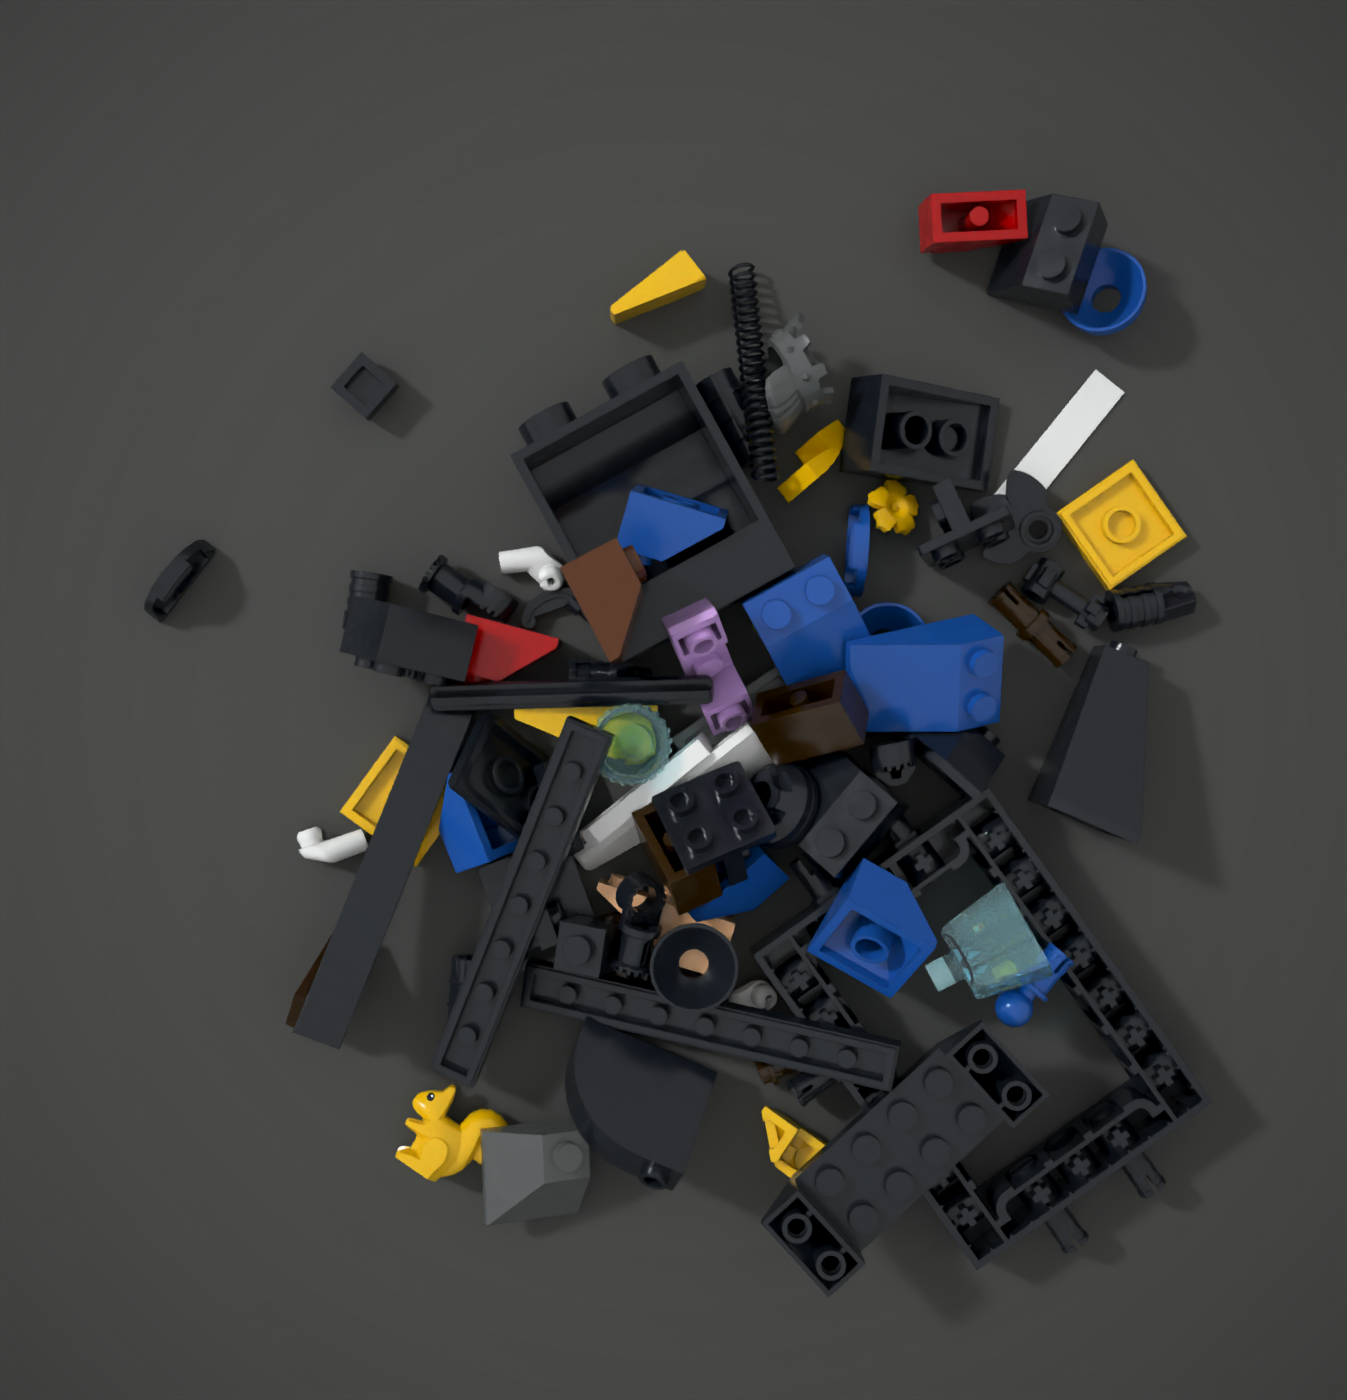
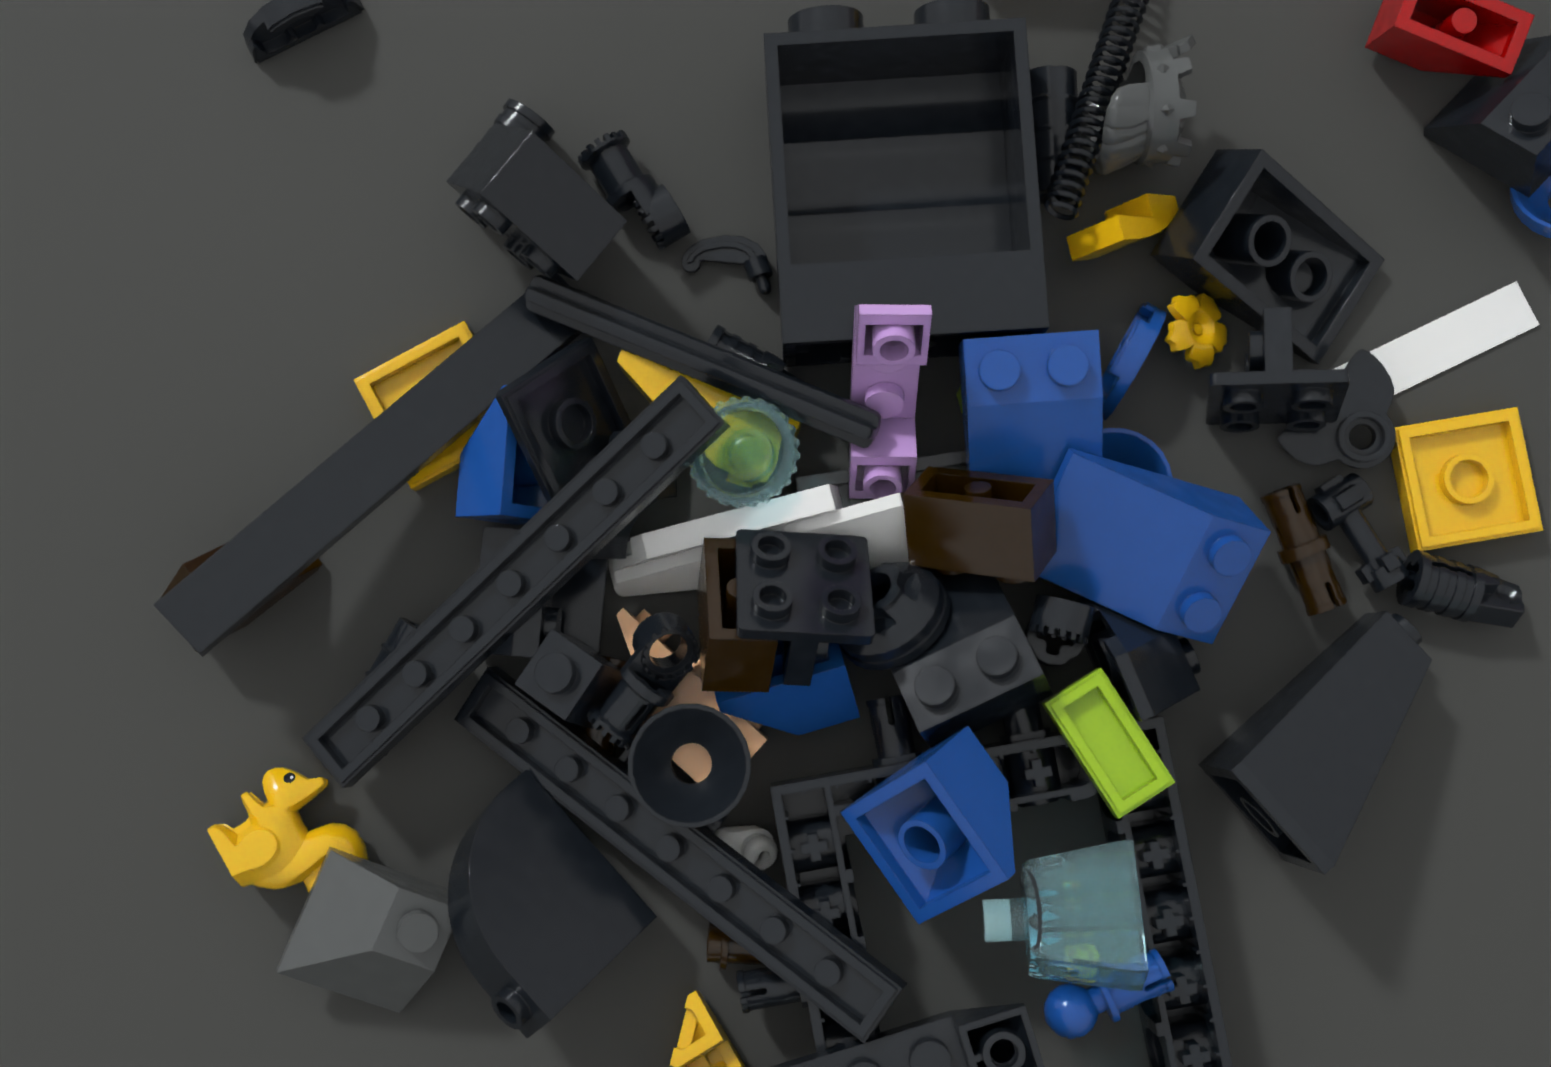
camera: 30 degrees right, 5 degrees down
white arm [297,826,368,863] -> none
red slope [465,614,562,682] -> none
white arm [499,546,565,591] -> none
reddish brown slope [560,538,648,665] -> none
blue slope [617,483,729,566] -> none
none -> lime tile [1041,668,1176,819]

